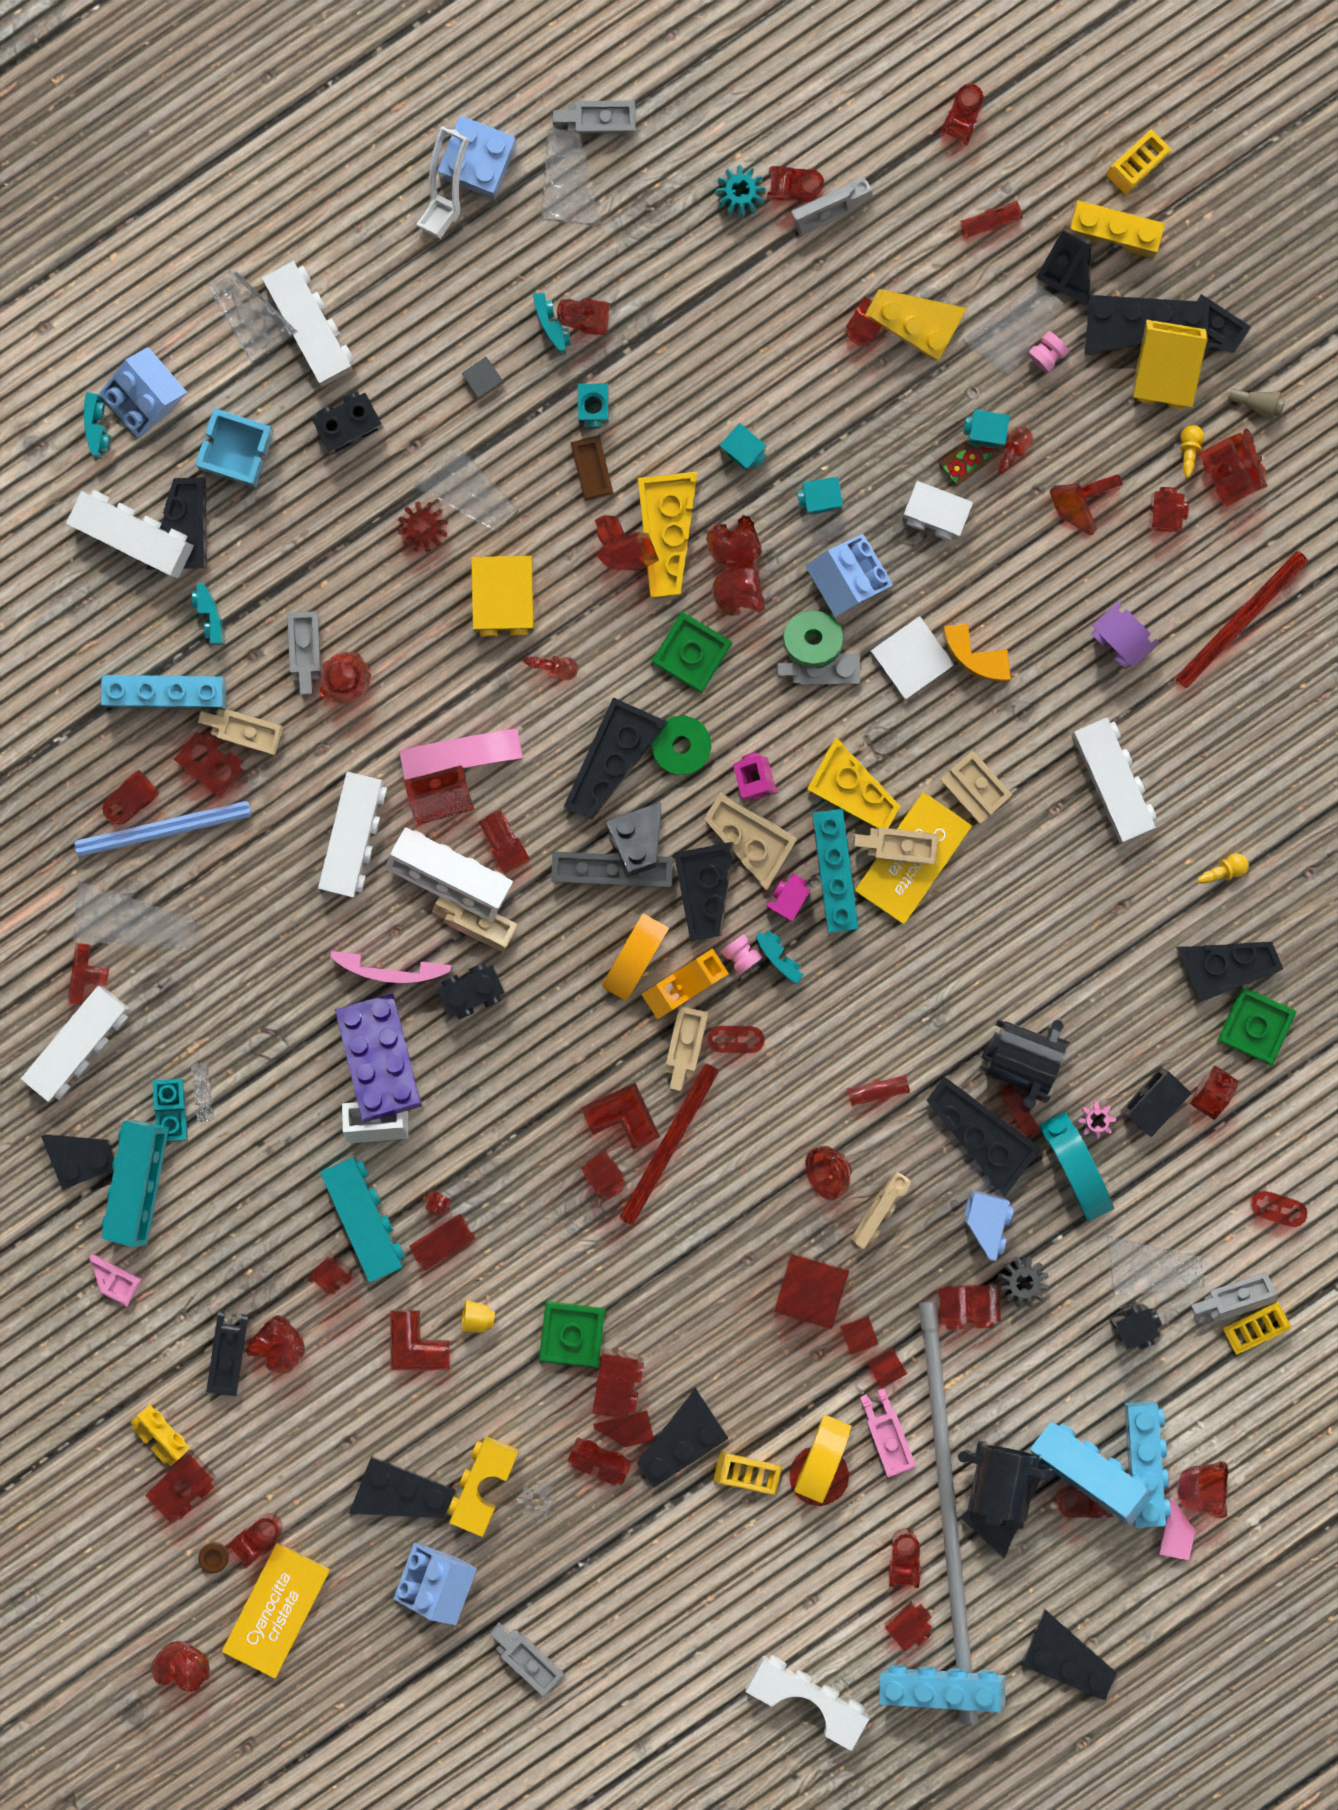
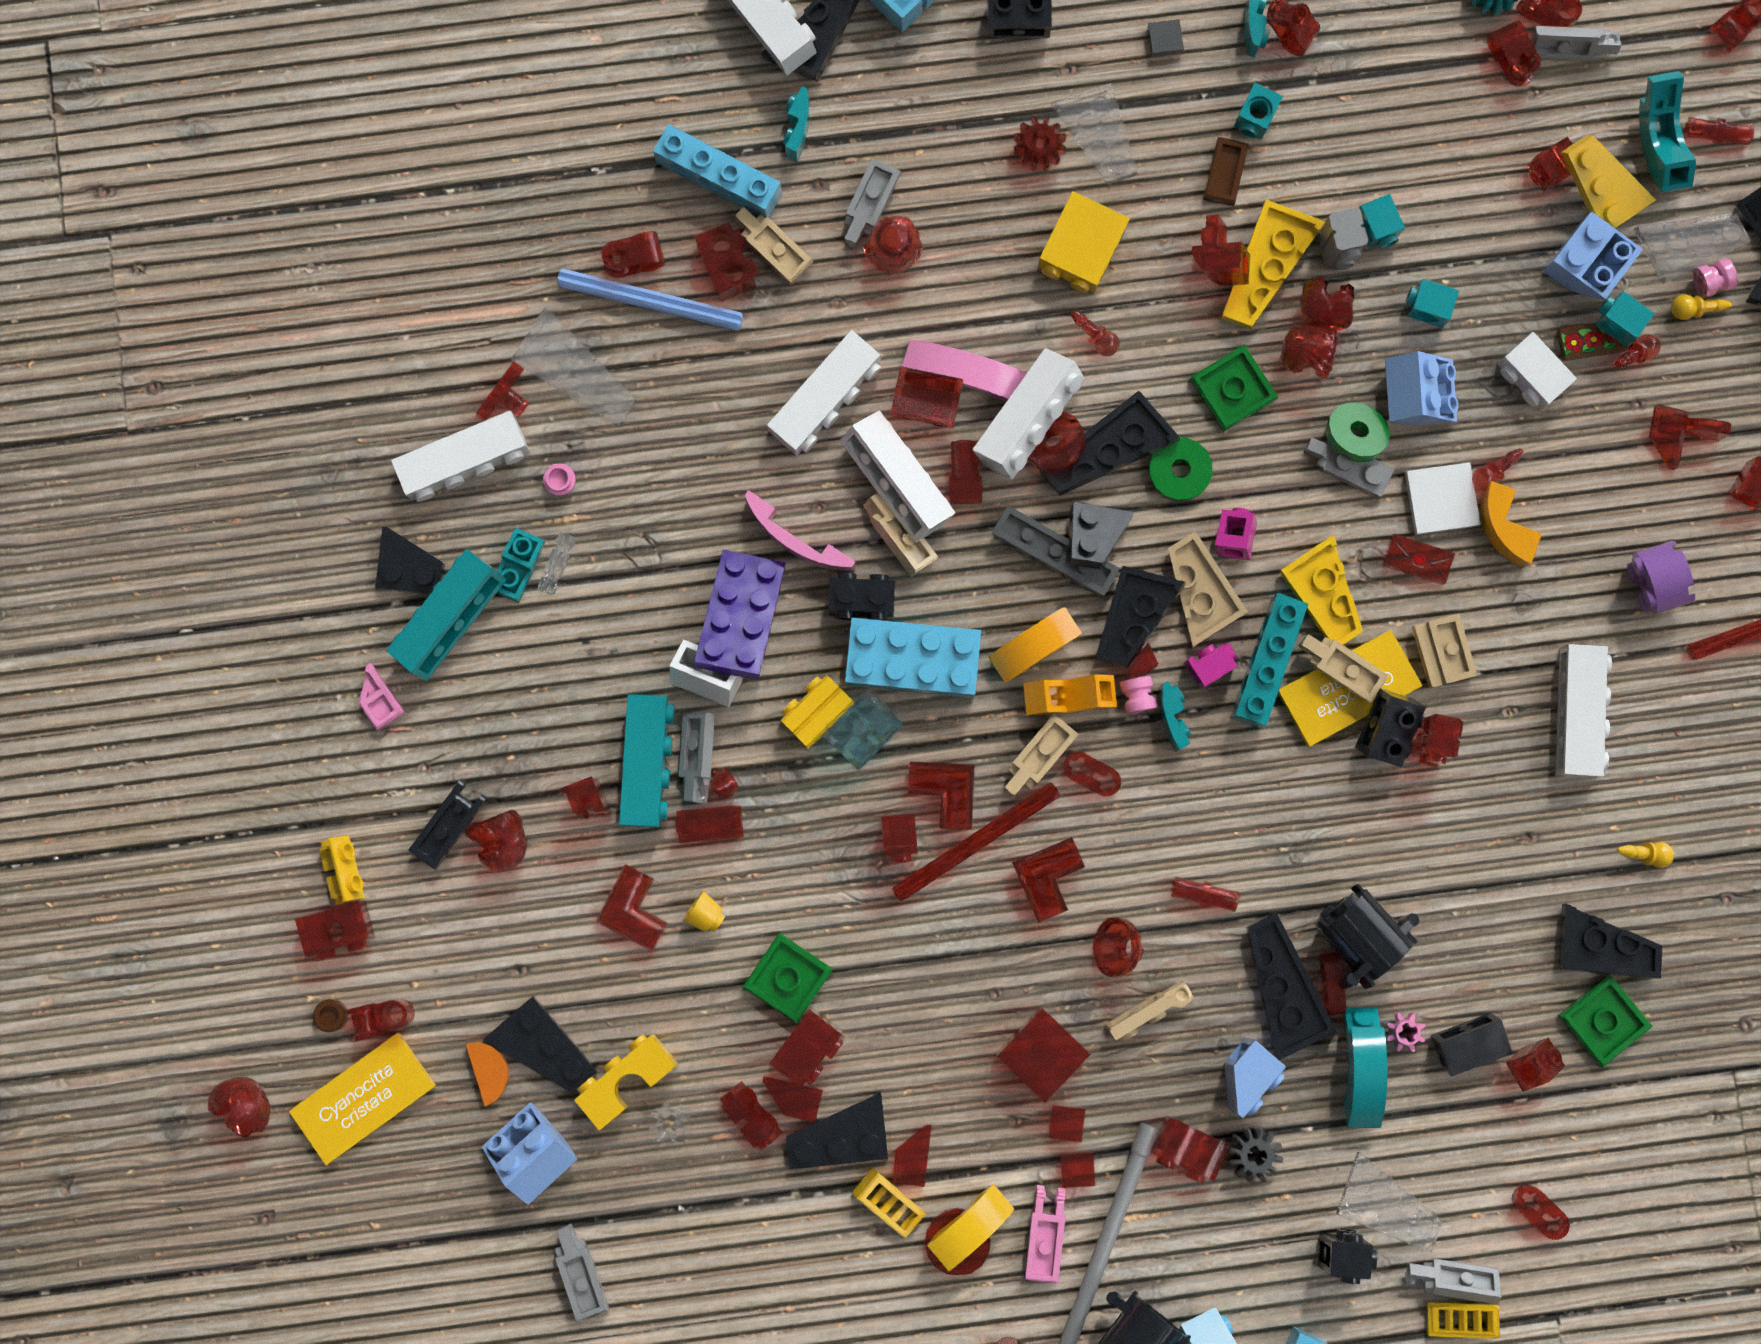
camera: 30 degrees right, 5 degrees down
none -> orange tile [466,1042,510,1107]
none -> bright pink plate [543,464,576,496]
none -> light grey hinge [679,712,715,803]
none -> yellow brick [781,675,855,750]
none -> clear light blue brick [822,689,904,771]
none -> medium azure brick [845,618,981,698]
none -> clear red tile [892,1124,932,1187]
none -> white brick [972,348,1084,480]
none -> clear red brick [1012,837,1085,923]
none -> clear red tile [1027,411,1086,472]
none -> clear red slope [1124,643,1159,680]
none -> light grey brick [1317,208,1369,270]
none -> black brick [1355,688,1426,767]
none -> clear red tile [1382,534,1455,585]
none -> clear red brick [1410,714,1464,767]
none -> clear red bar [1472,448,1523,492]
none -> clear red piece [1487,20,1541,87]
none -> light blue slope [1543,211,1643,301]
none -> teal arch [1639,71,1696,192]
none -> yellow bar [1671,294,1732,320]

